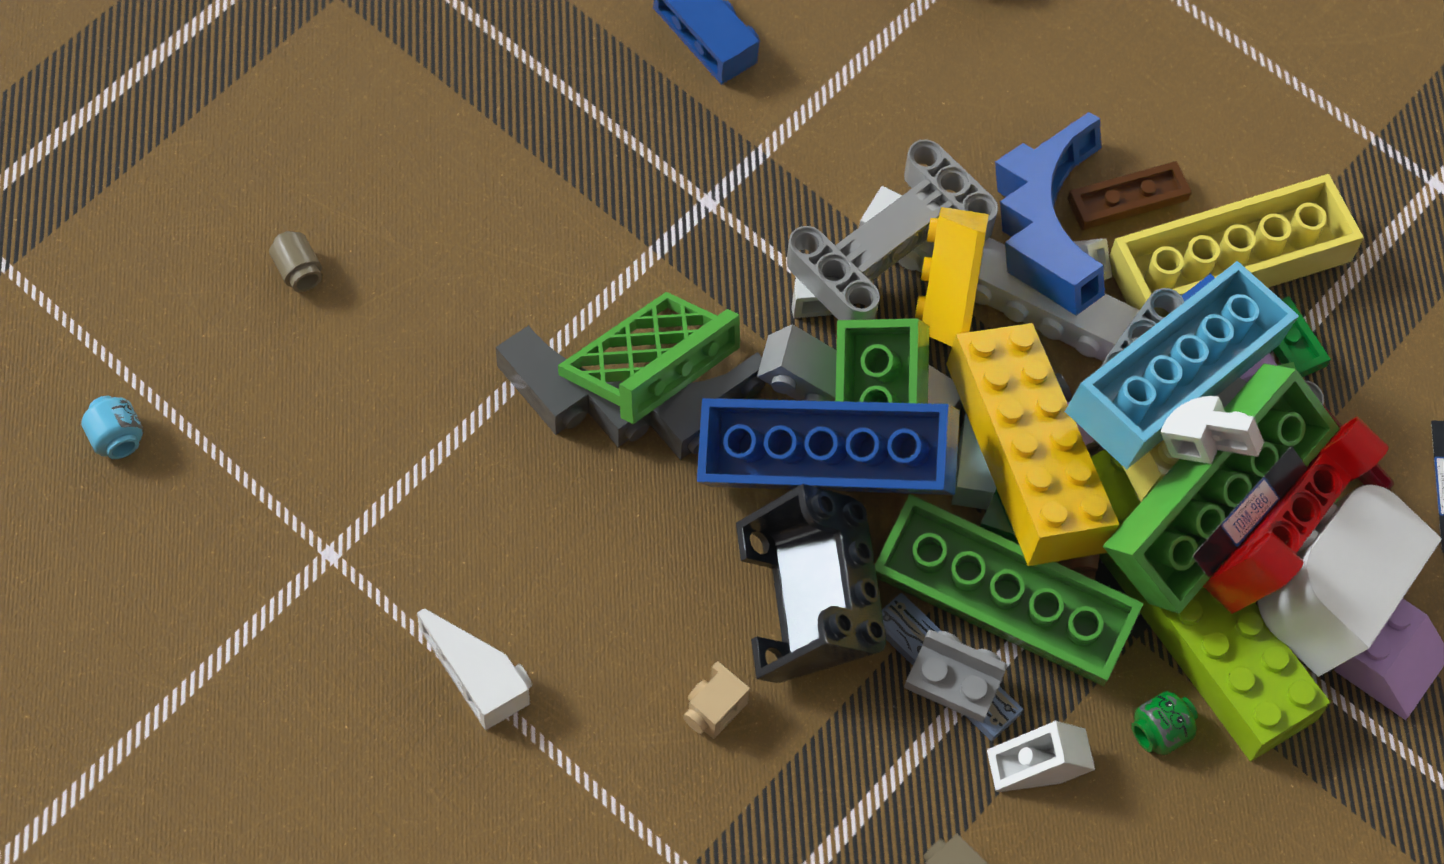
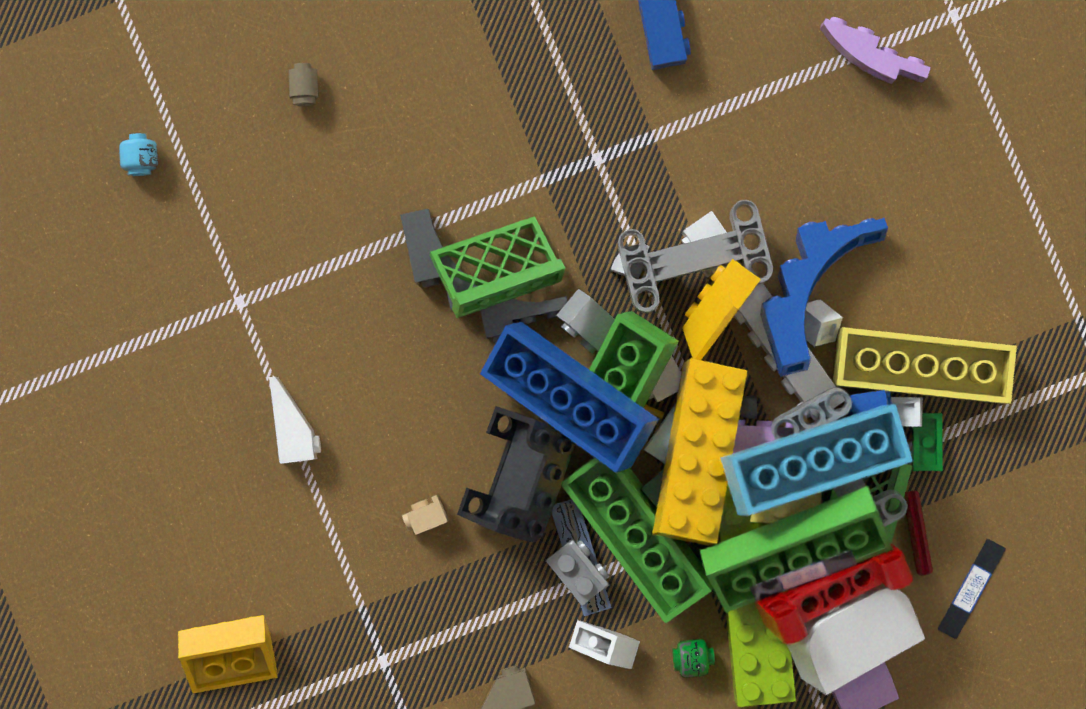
camera: 35 degrees right, 25 degrees up
reddish brown plate [1067,161,1192,230] -> none
white brick [1160,396,1264,464] -> none

